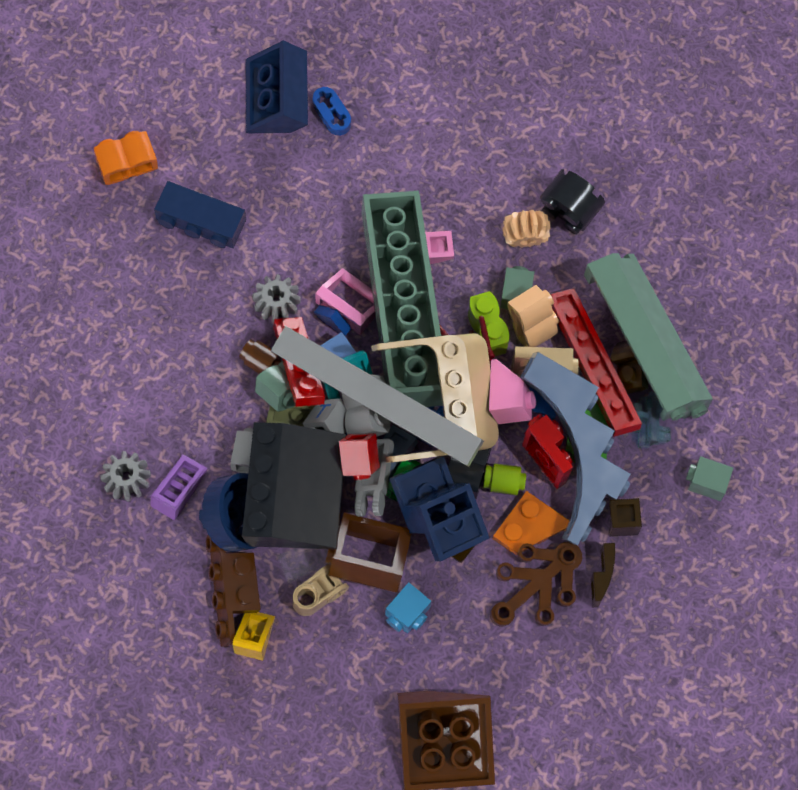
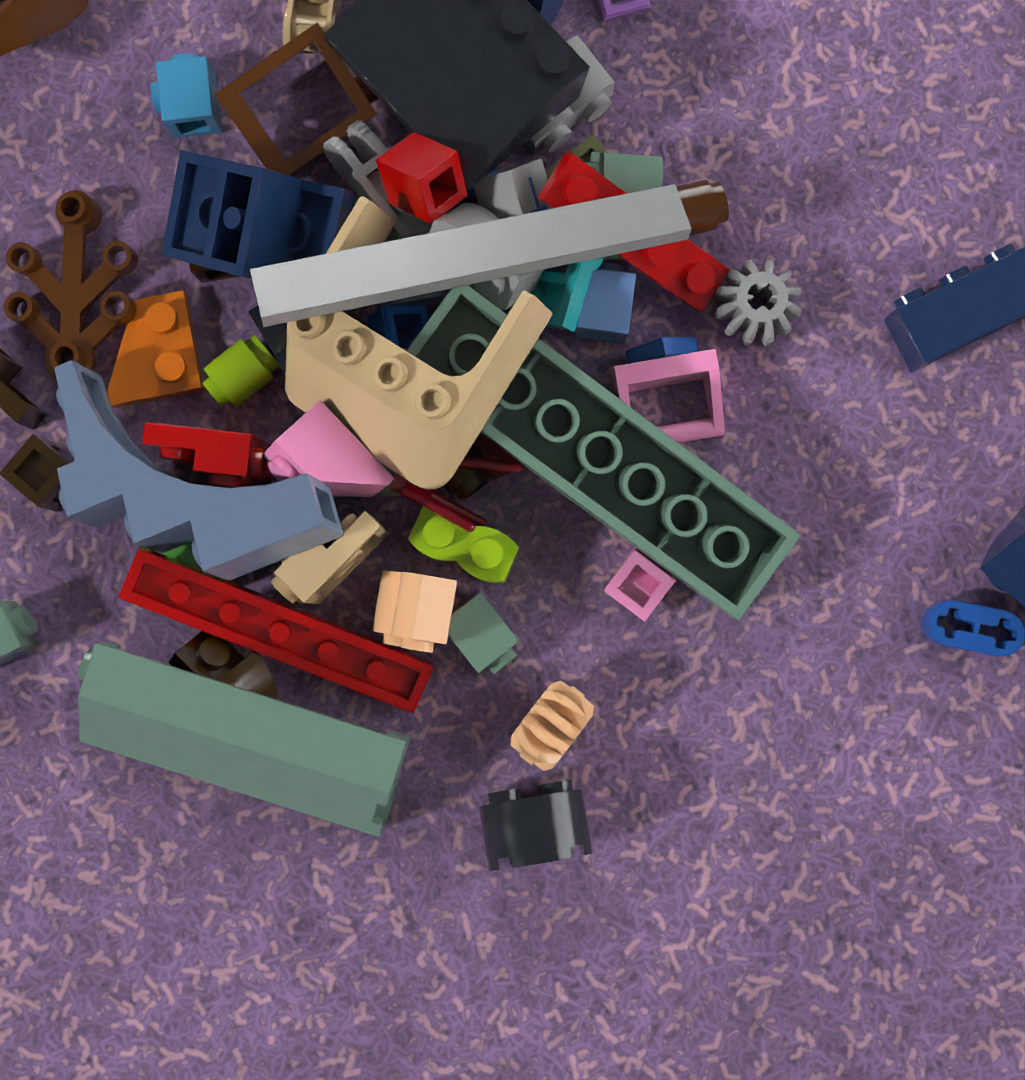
camera: 140 degrees right, 15 degrees up
clear light blue hips [633,391,671,449] -> none

